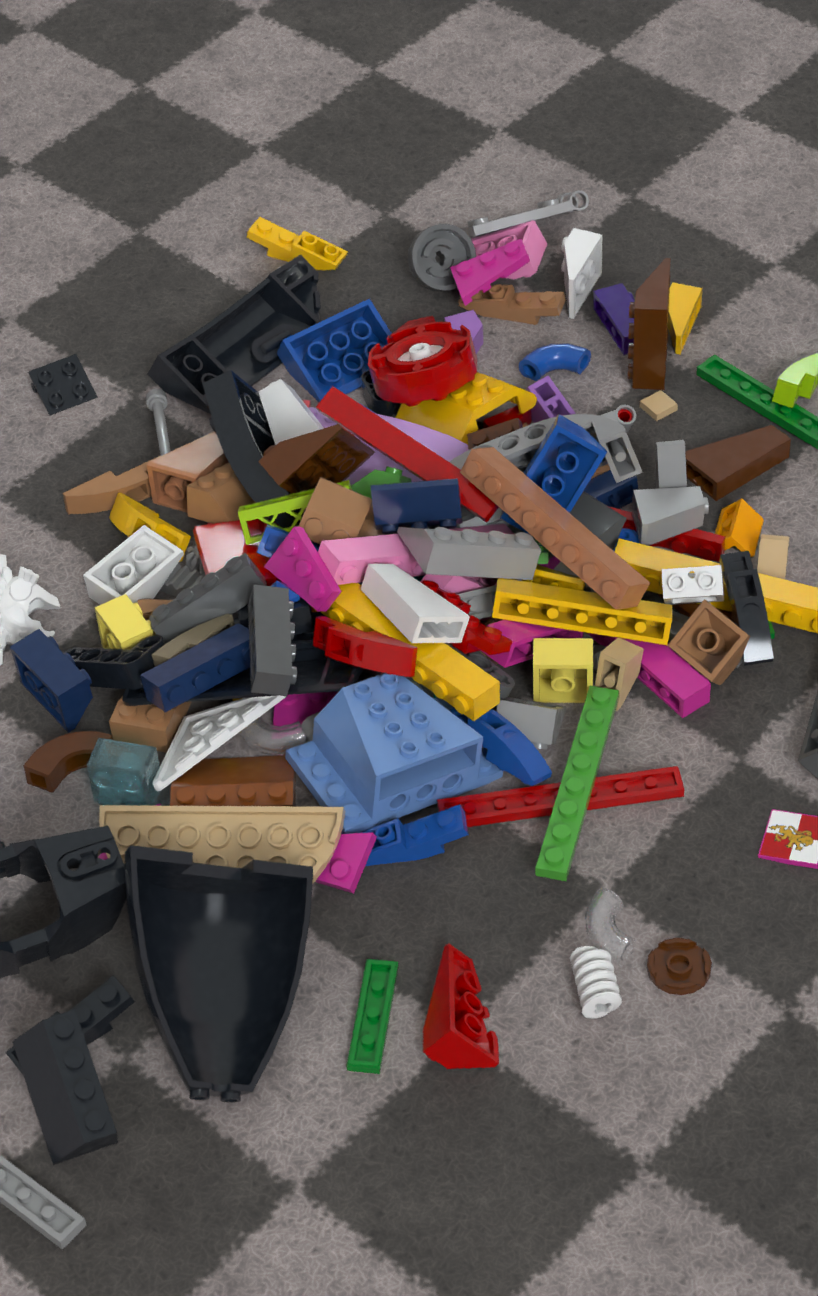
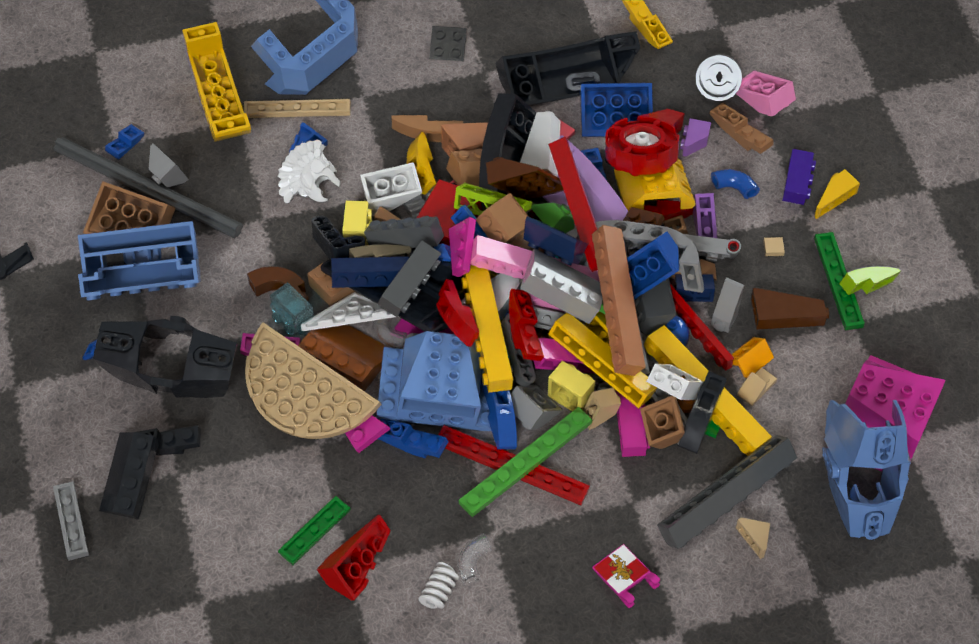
camera: 30 degrees right, 10 degrees up
dark blue slope [10,629,93,733] -> none
black panel [125,845,313,1103] -> none
light grey piece [146,389,171,456] -> none
white slope [361,564,470,643] -> none
dark pink wing [450,239,530,306] -> none
light grey hinge [461,190,589,237] -> none
white slope [561,228,602,319] -> none
reddish brown slope [628,258,671,390] -> none
light grey slope [632,486,709,546] -> none
reddish brown tile [647,938,712,995] -> none

